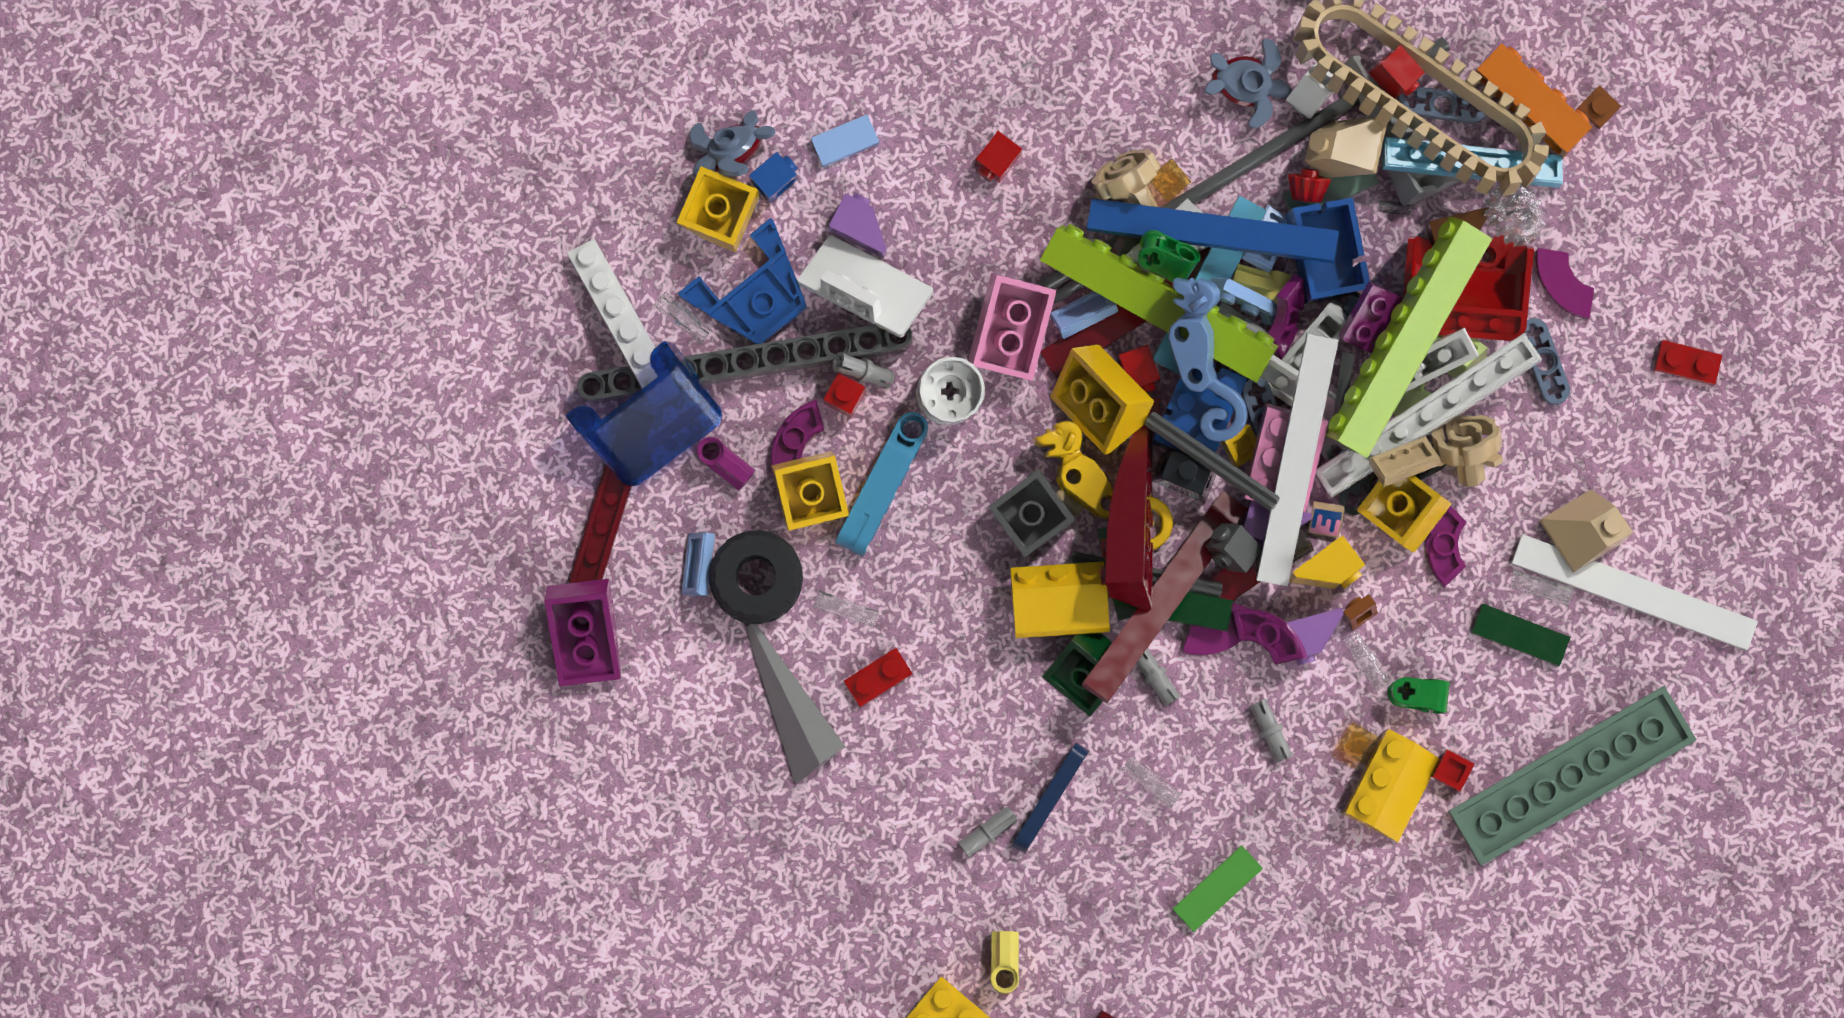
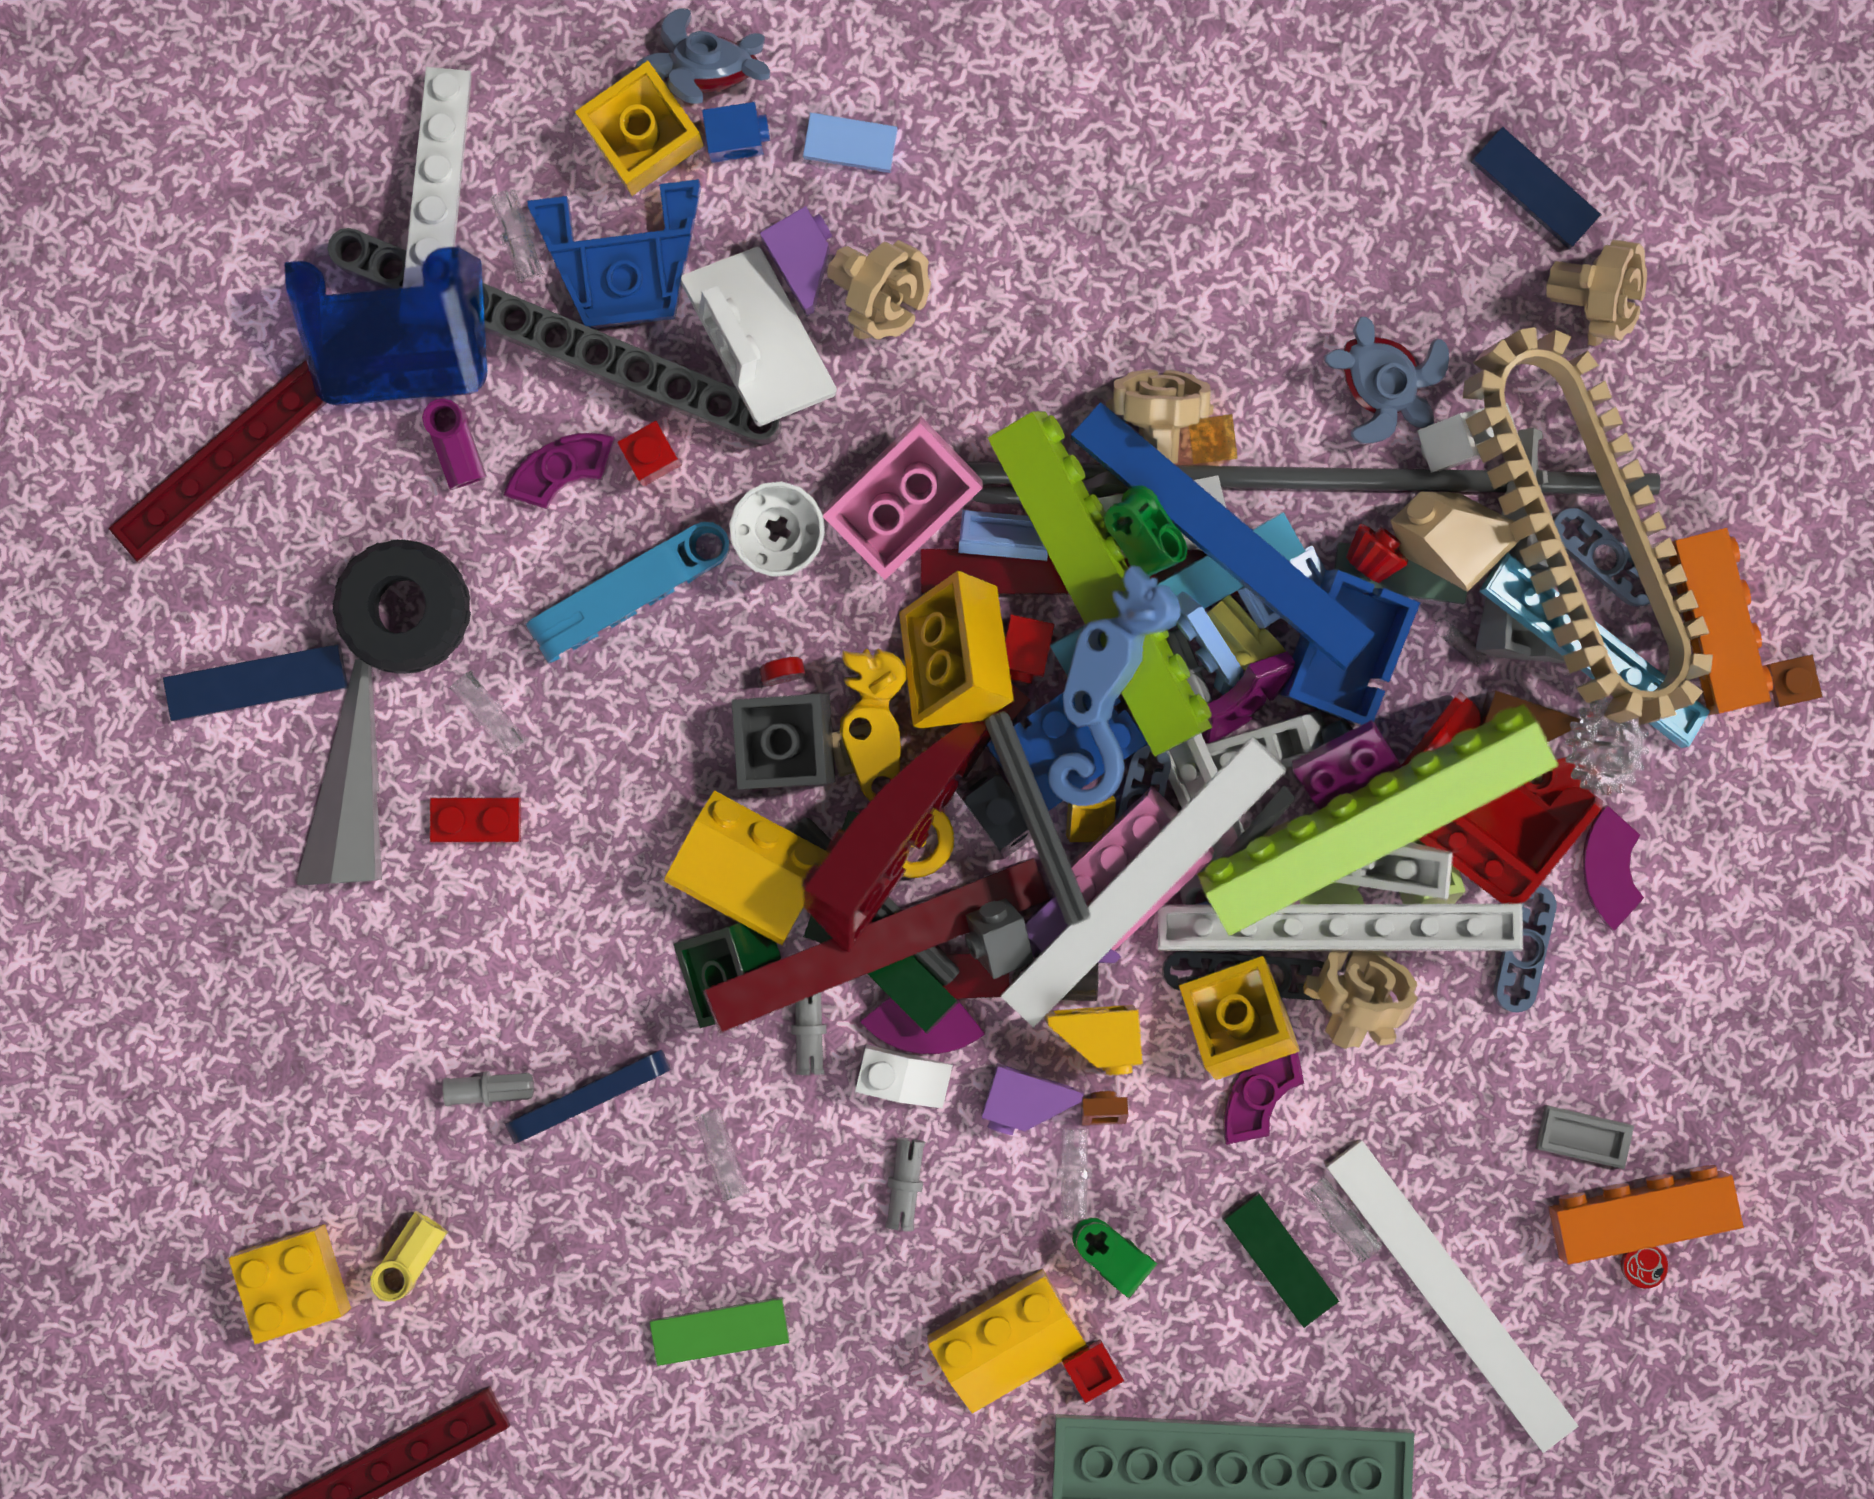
camera: 25 degrees right, 5 degrees up
magenta slope [544,579,621,687] -> none
light blue tile [681,532,715,596] -> none
yellow brick [771,451,849,531] -> none
light grey pin [832,352,895,389] -> none
red brick [975,130,1023,183] -> none
magenta tile [1232,609,1307,665] -> none
tile [1308,501,1344,538] -> none
clear yellow plate [1336,722,1380,765] -> none
red brick [1368,45,1425,99] -> none
tan plate [1369,436,1440,487] -> none
tan slope [1539,490,1633,573] -> none
red plate [1654,340,1723,386] -> none
none -> dark blue tile [163,644,348,722]
none -> red tile [759,657,806,686]
none -> tan piece [827,240,931,340]
none -> white slope [855,1044,953,1108]
none -> light grey tile [1536,1105,1634,1169]
none -> orange brick [1548,1165,1744,1265]
none -> red tile [1620,1247,1668,1289]

